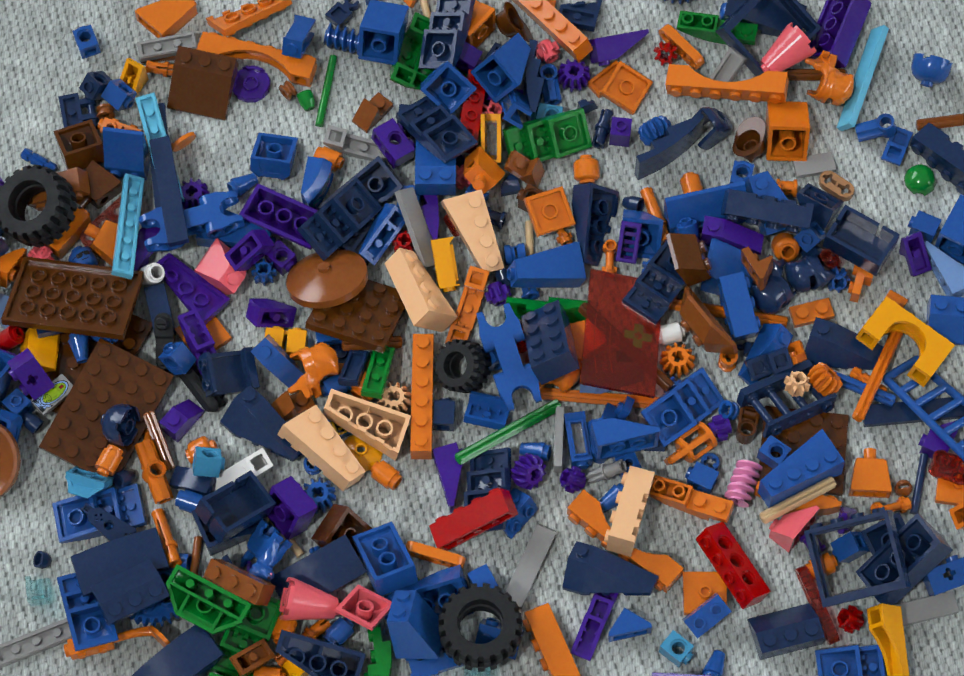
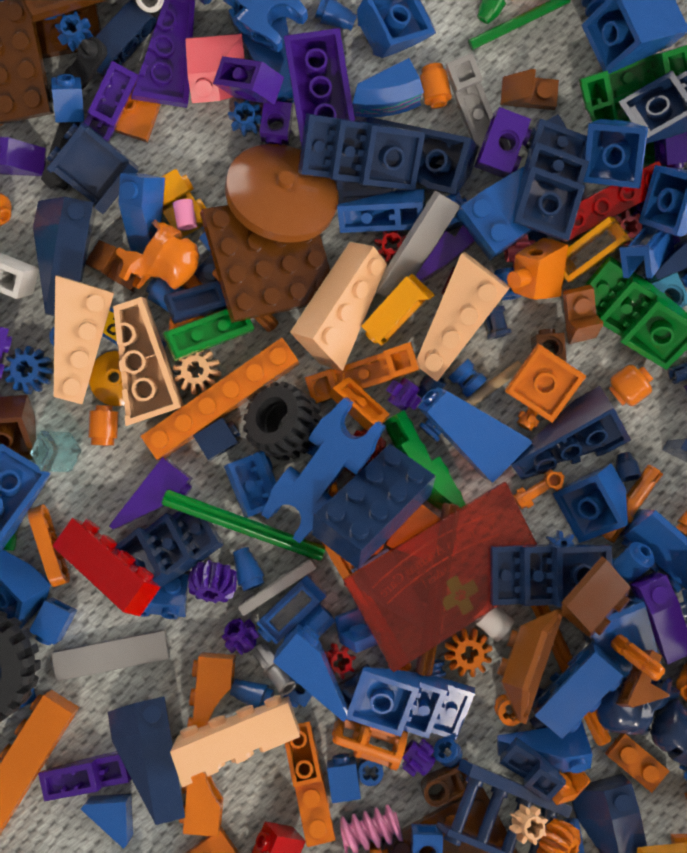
camera: 50 degrees right, 20 degrees up
dark purple slope [246,298,297,327] -> none
dark blue tile [501,174,521,197] -> none
dark purple slope [616,221,642,264] -> none
none -> clear light blue panel [30,431,82,472]
none -> blue gear [55,11,93,51]
none -> bright pink hinge [173,199,197,230]
none -> orange plate [329,377,390,431]
none -> orange axle [611,634,665,681]

